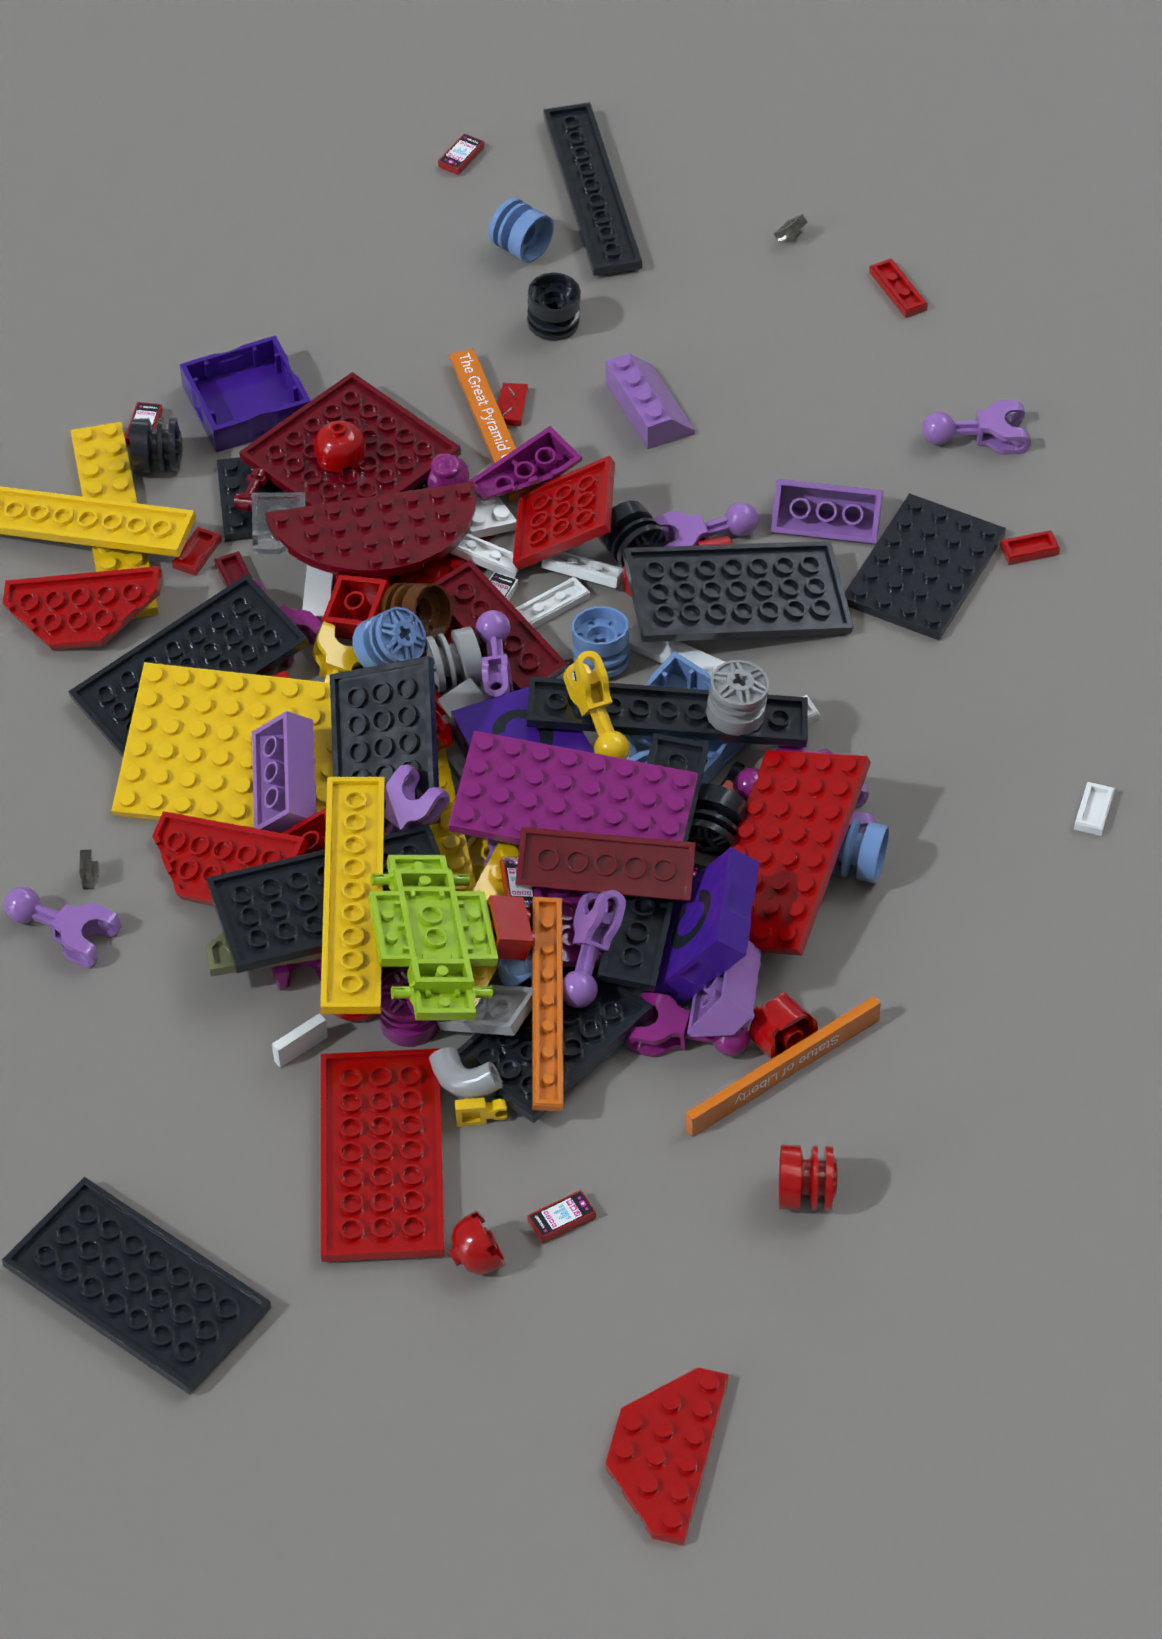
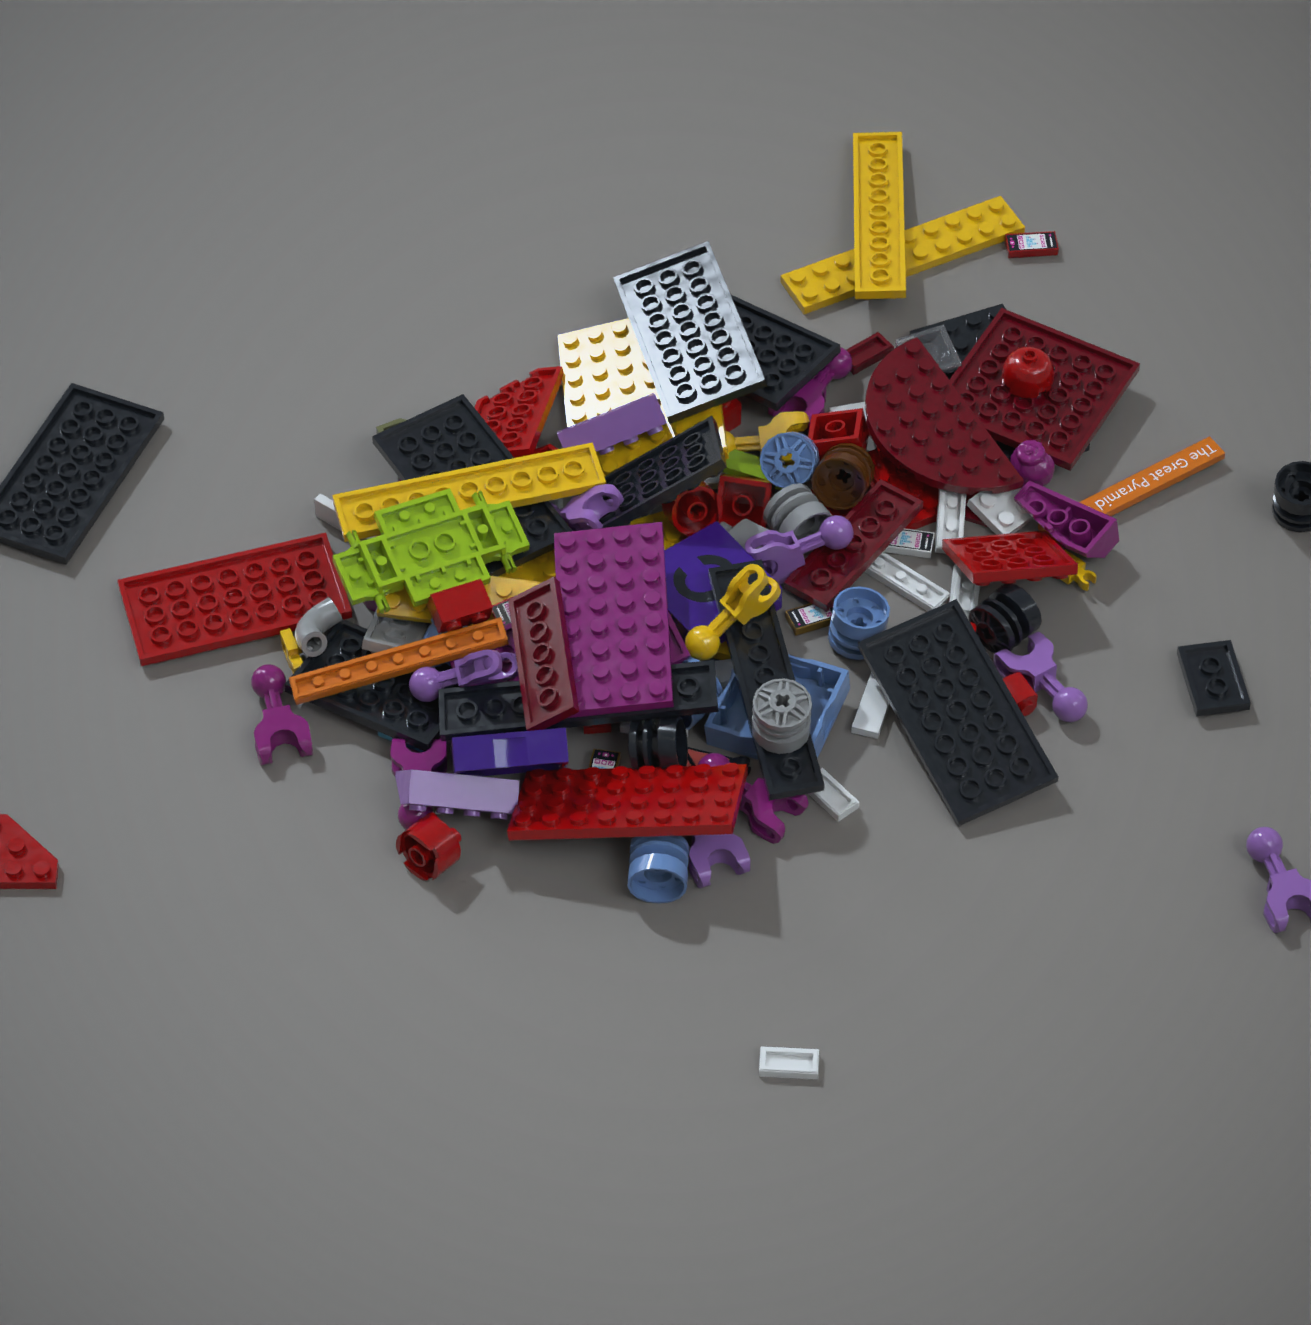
camera: 75 degrees right, 0 degrees up
red plate [3,566,162,650] -> none
medium lavender piece [4,887,122,968] -> none
clear smoke plate [79,849,100,890] -> none
black wheel [130,417,183,473] -> none
red tile [172,527,222,576] -> none
dark purple tile [180,335,311,453] -> none
dark red bar [234,468,268,512] -> none
red cylinder [449,1210,506,1274] -> none
red tile [498,383,529,426] -> none
tile [527,1190,596,1244] -> none
medium lavender slope [605,353,695,449] -> none
orange tile [686,996,881,1137] -> none
medium lavender slope [771,479,884,544] -> none
red wheel [779,1145,838,1211] -> none
black plate [845,493,1006,641] -> none
red tile [1000,530,1060,565] -> none
none -> magenta piece [251,664,313,765]
none -> plate [613,241,768,424]
none -> black plate [1177,640,1251,717]

